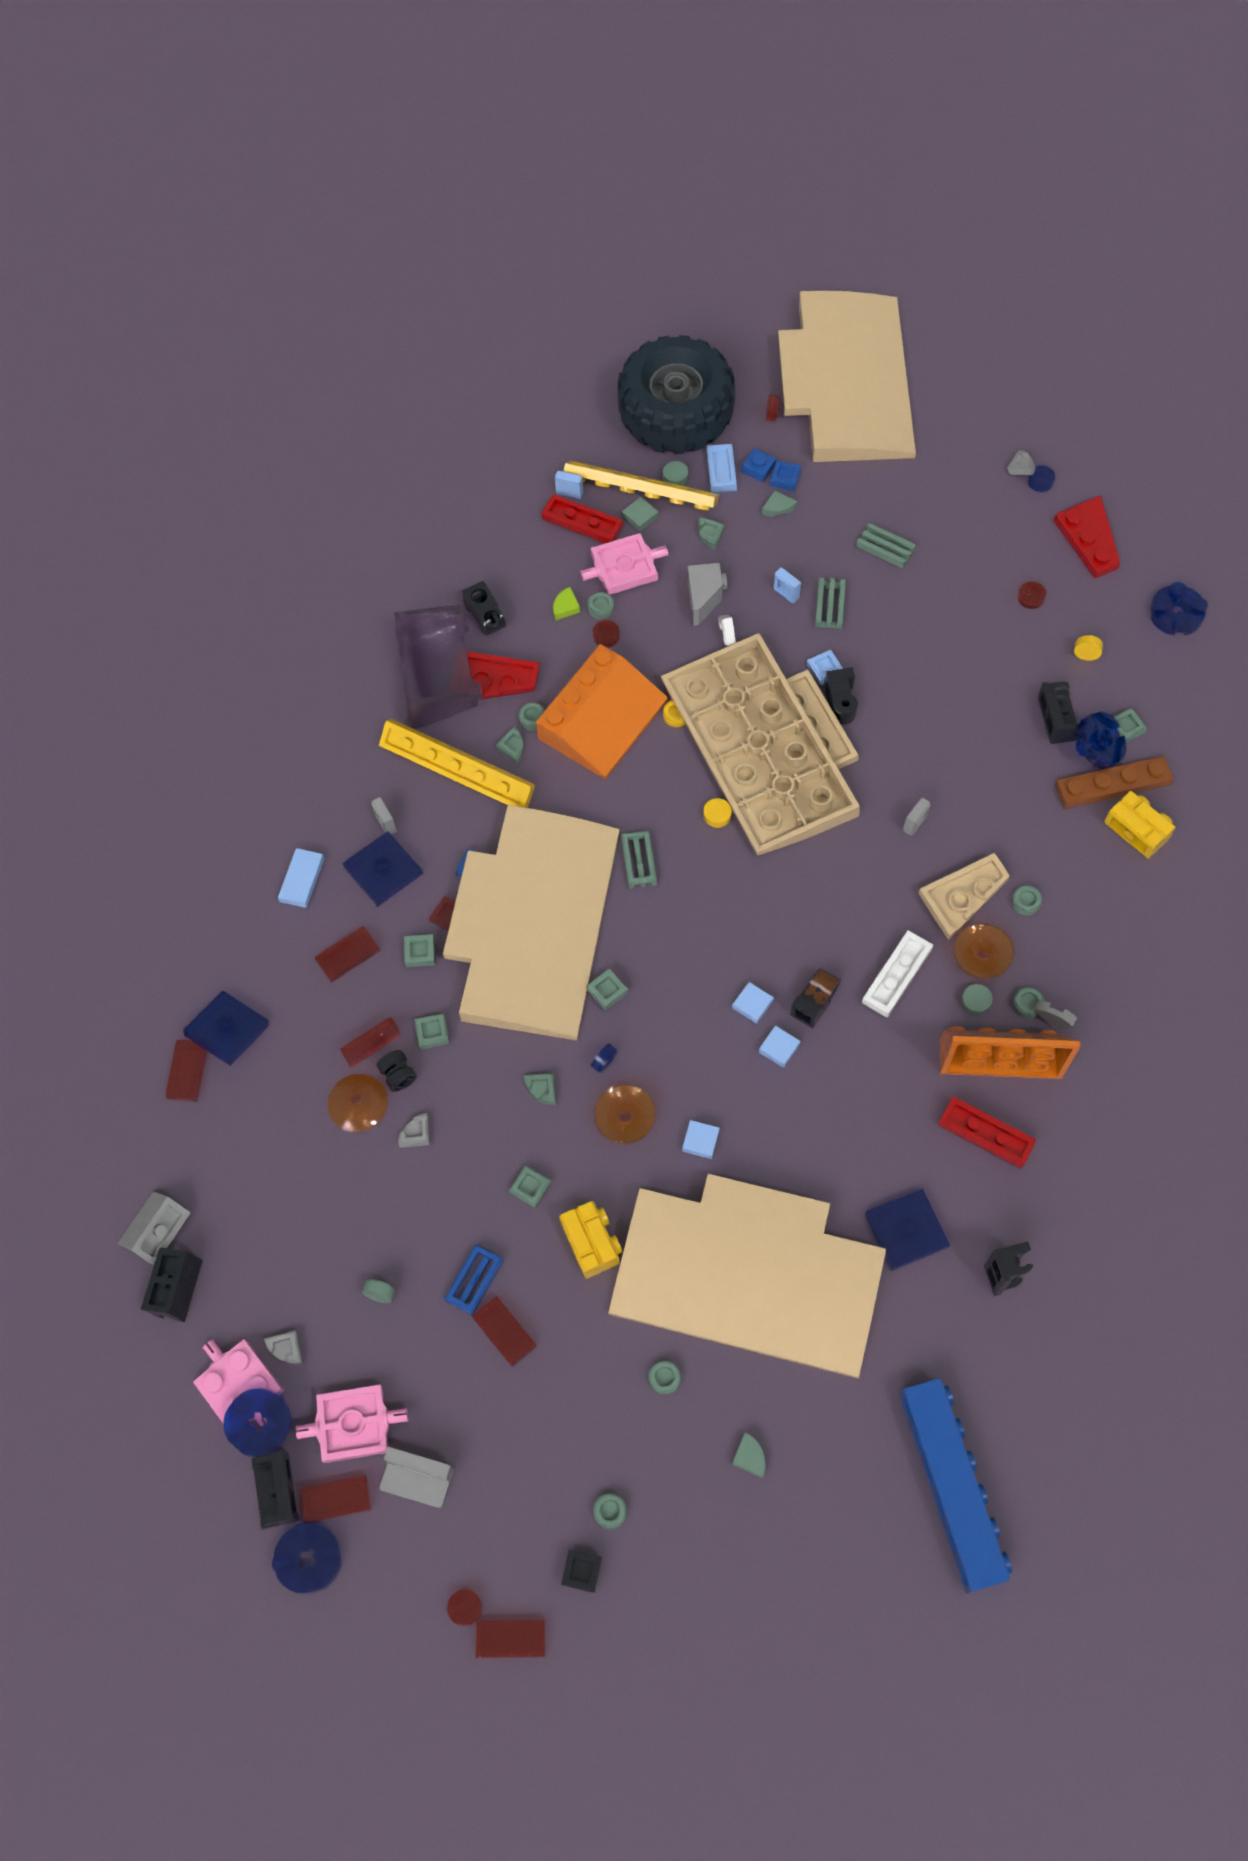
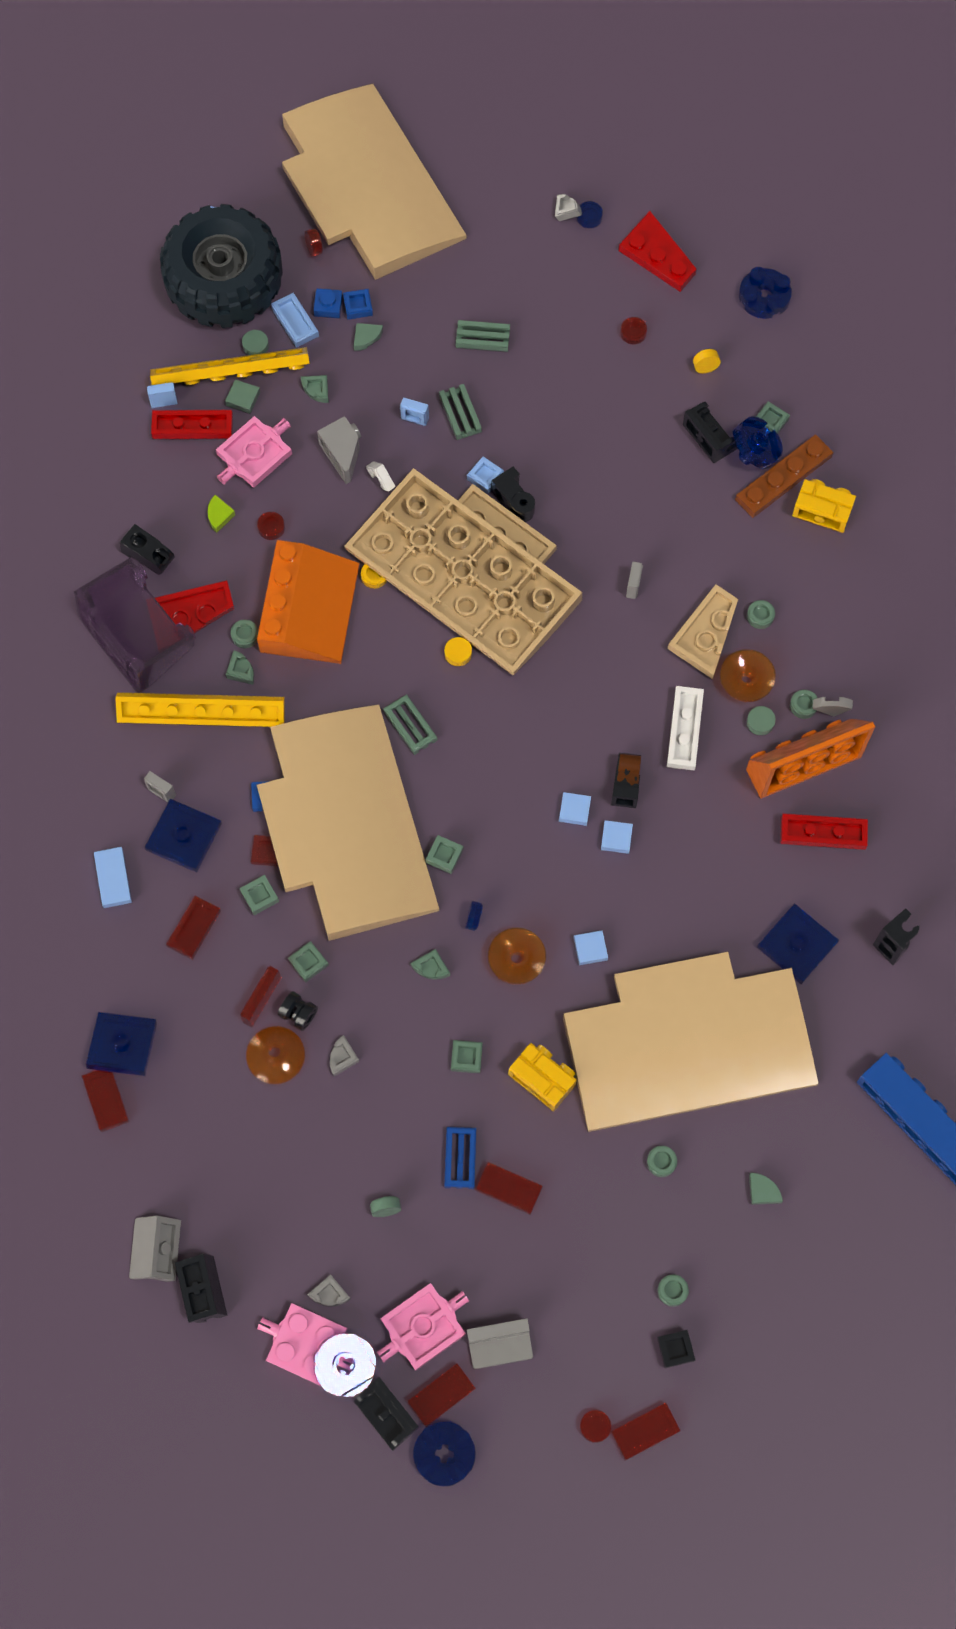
camera: 30 degrees left, 5 degrees up
sand green tile [587,592,614,620] -> none

